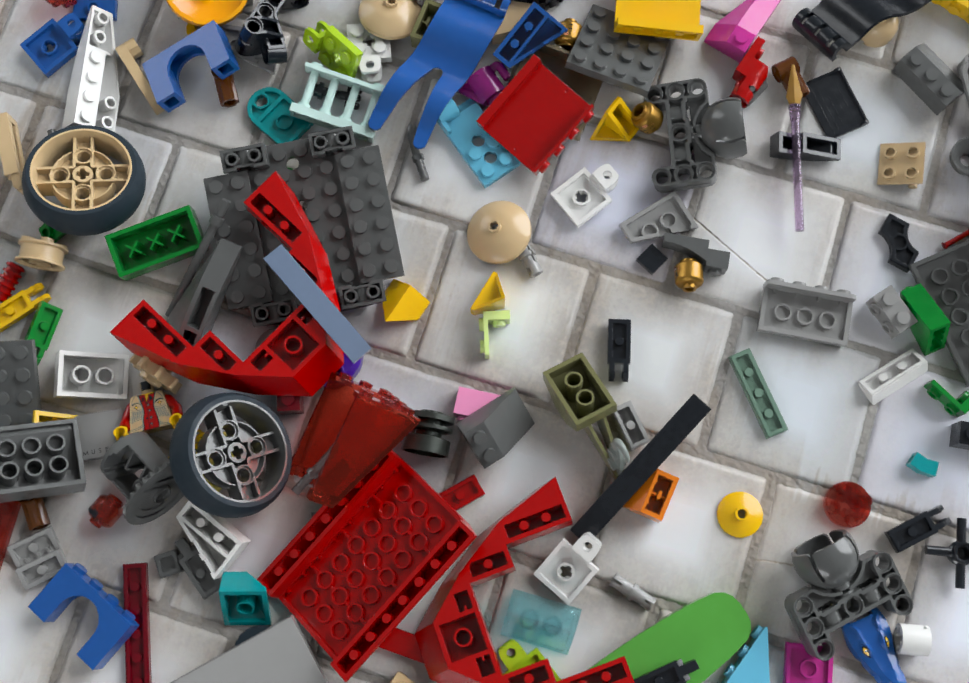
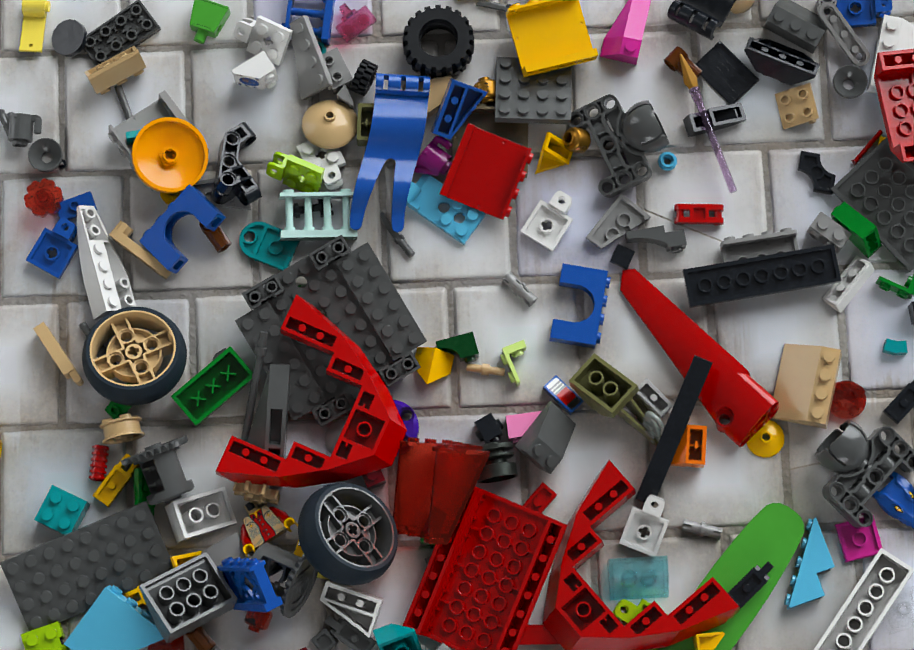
camera: 20 degrees left, 0 degrees up
sand blue tile [263,244,372,364] -> none
dark grey piece [291,441,339,495] -> none
tan dish [467,201,532,264] -> none
yellow slope [470,271,505,315] -> none
black hinge [607,319,631,382] -> none
pearl gold head [674,258,704,292] -> none
sand green tile [728,348,789,439] -> none
red plate [729,36,768,108] -> none
none -> dark grey piece [120,435,195,505]
none -> blue fence [217,557,283,612]
none -> dark green arch [436,332,479,363]
none -> tan bar [466,363,505,376]
none -> black brick [474,413,504,444]
none -> slope [543,375,584,415]
none -> blue arch [549,263,611,349]
none -> red panel [620,269,779,447]
none -> medium azure plate [658,152,677,171]
none -> red plate [674,204,724,225]
none -> black plate [682,244,841,308]
none -> black wedge [744,37,820,85]
none -> tan slope [771,344,842,429]

